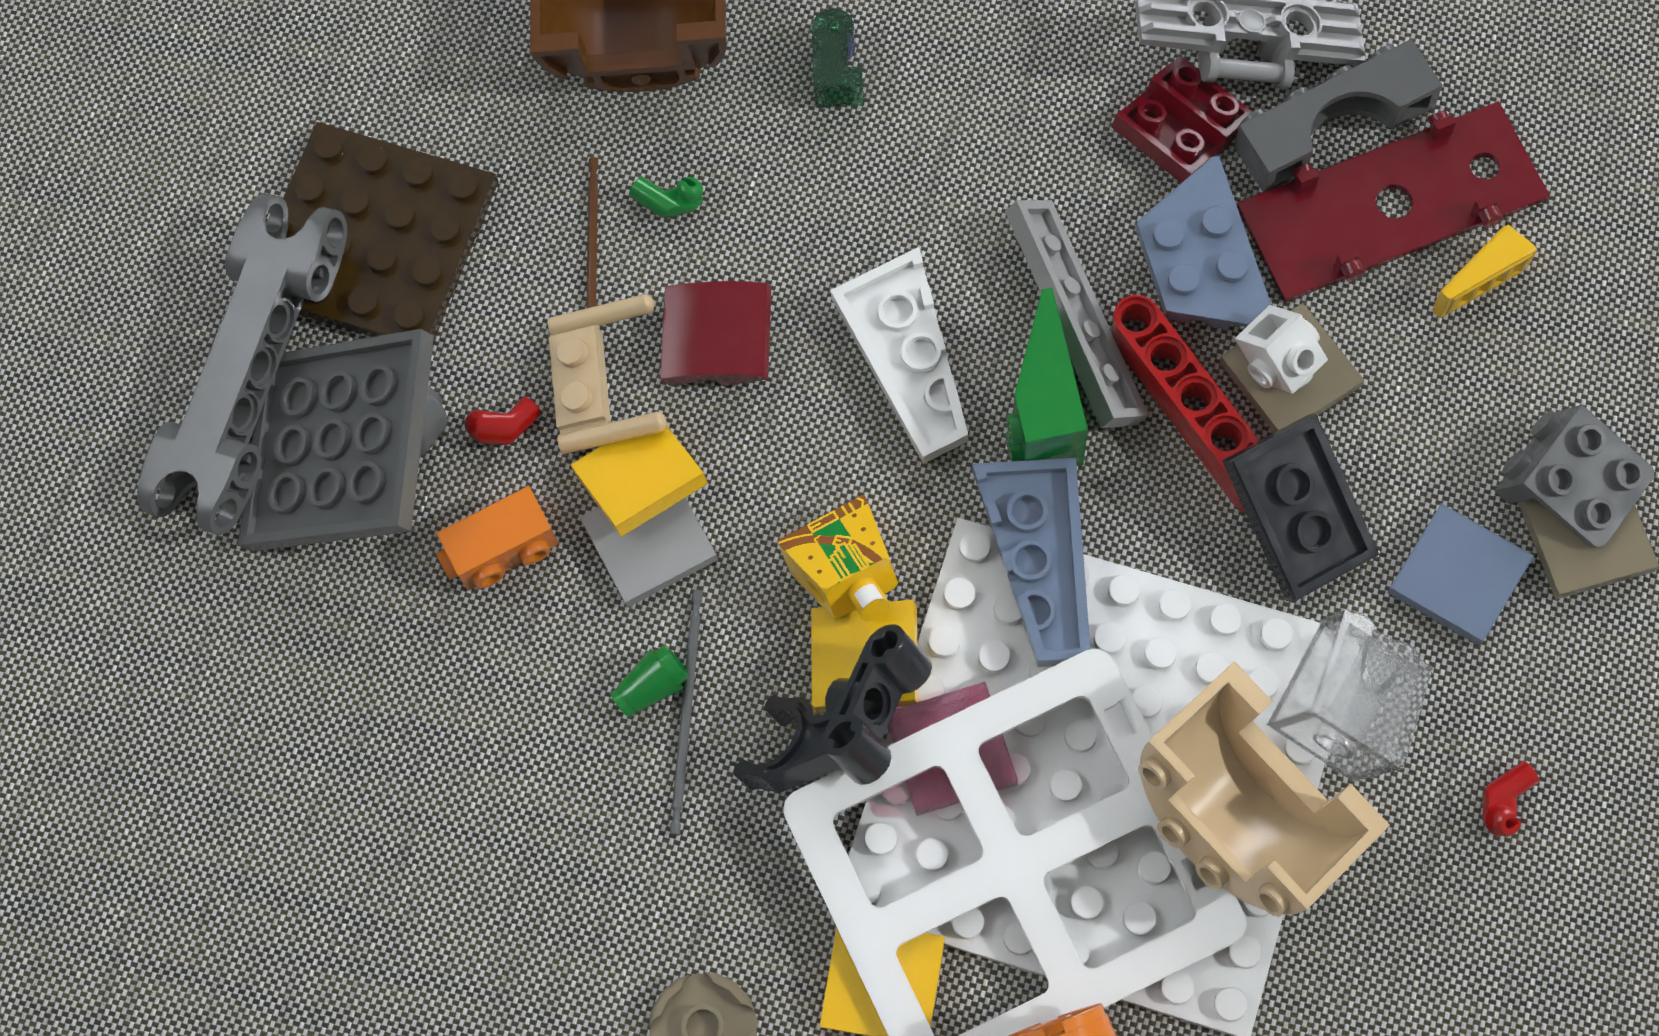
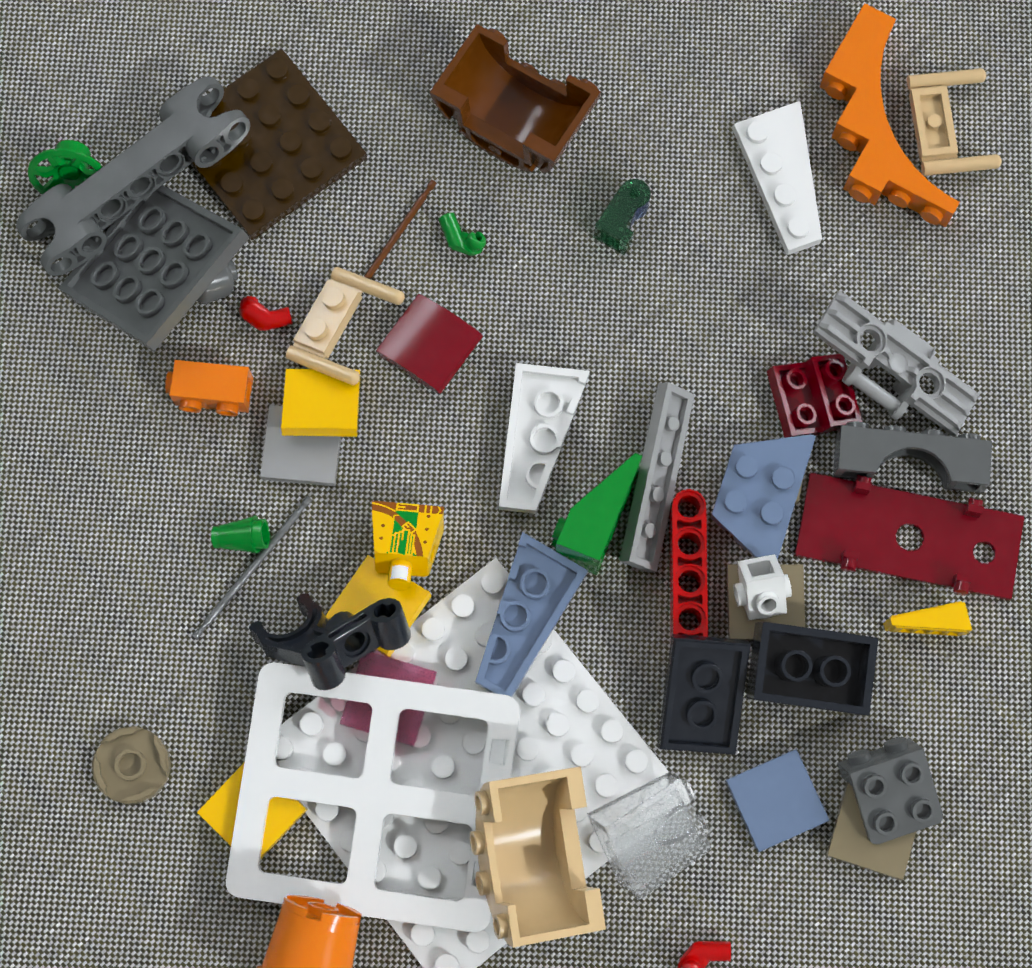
camera: 25 degrees right, 5 degrees up
none -> green wheel [28,140,103,195]
none -> black brick [746,622,879,716]

